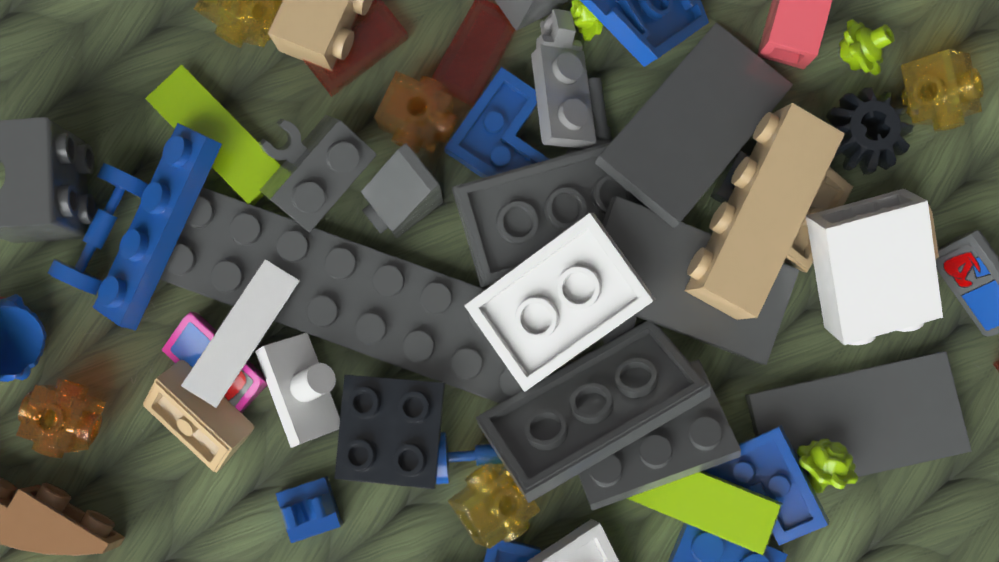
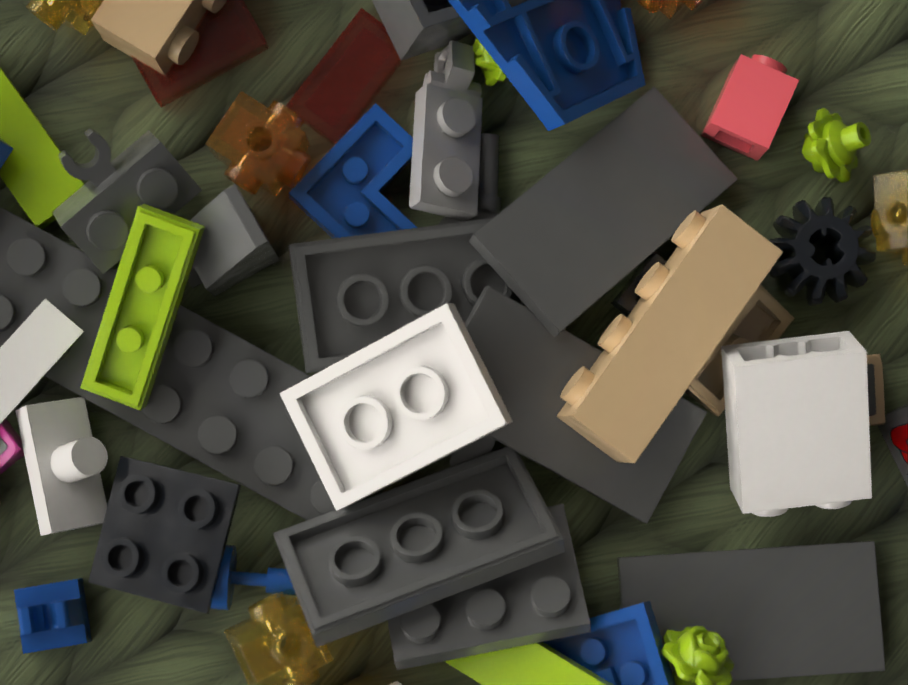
camera: 10 degrees right, 0 degrees up
none -> lime tile [80,204,205,411]

